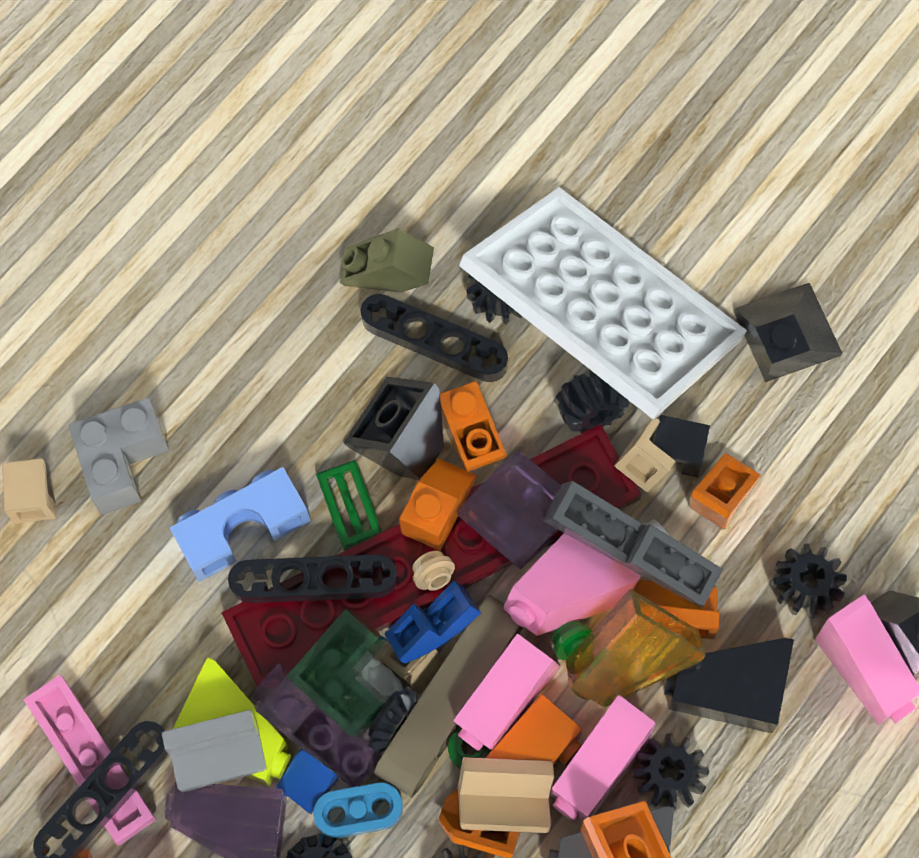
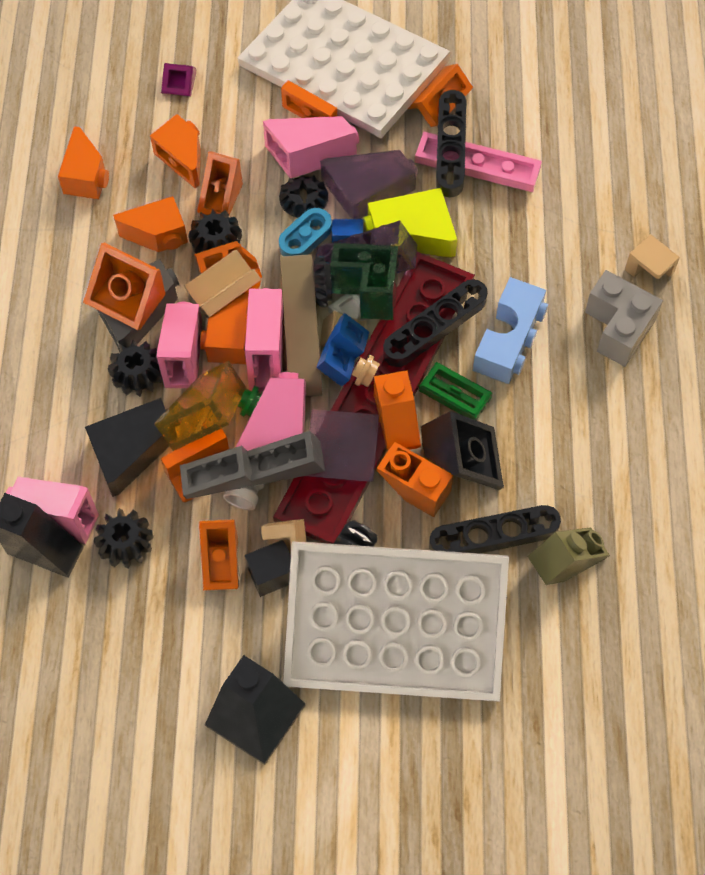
camera: 140 degrees right, 5 degrees down
light grey panel [161,710,267,792] -> none

